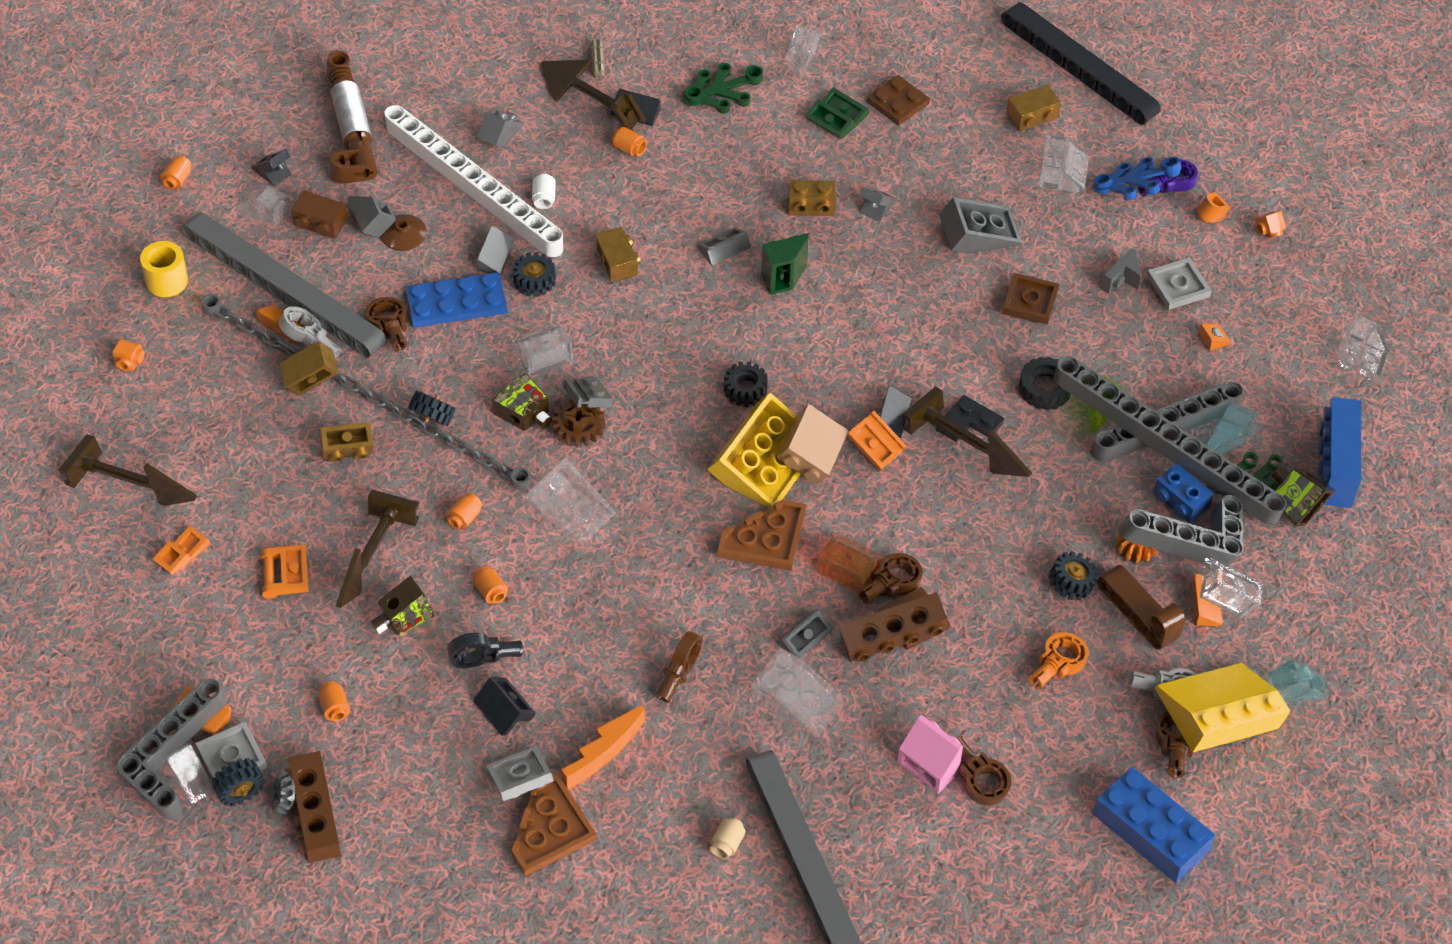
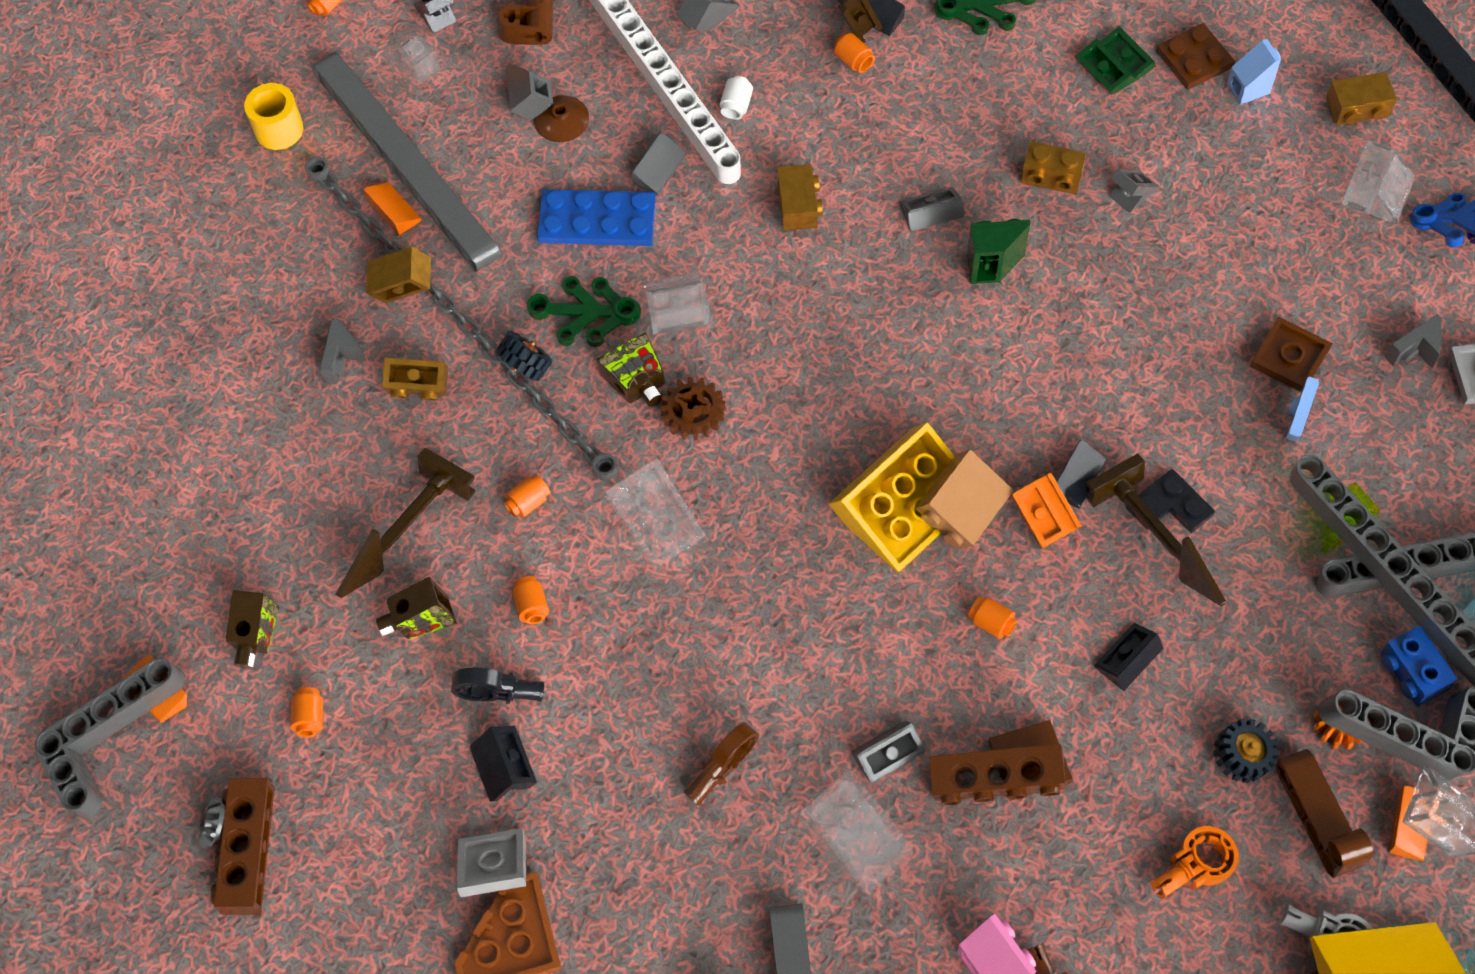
camera: 20 degrees right, 10 degrees up
dark brown piece [59,434,198,506] -> none
orange plate [113,339,145,372] -> none
orange slope [153,525,210,575] -> none
clear slope [164,744,214,805] -> none
light grey plate [196,722,267,778] -> none
black wheel [211,758,265,807] -> none
orange plate [260,544,309,599] -> none
light grey pin [279,307,342,358] -> none
reddish brown brick [291,190,348,238] -> none
reddish brown pin [365,297,407,351] -> none
black wheel [513,252,556,297] -> none
orange slope [561,705,645,790] -> none
dark grey plate [563,376,613,408] -> none
dark orange plate [717,500,807,571] -> none
black tyre [724,361,768,407] -> none
clear orange slope [817,535,886,592] -> none
reddish brown pin [857,553,923,604] -> none
dark grey slope [939,197,1022,254] -> none
black tyre [1019,357,1071,410] -> none
none -> dark brown torso [226,590,279,668]
none -> dark grey slope [320,318,366,384]
none -> dark green plant [527,276,641,347]
none -> orange brick [968,596,1017,640]
none -> black slope [1094,623,1163,691]
none -> light blue slope [1227,39,1281,104]
none -> light blue plate [1286,377,1319,442]

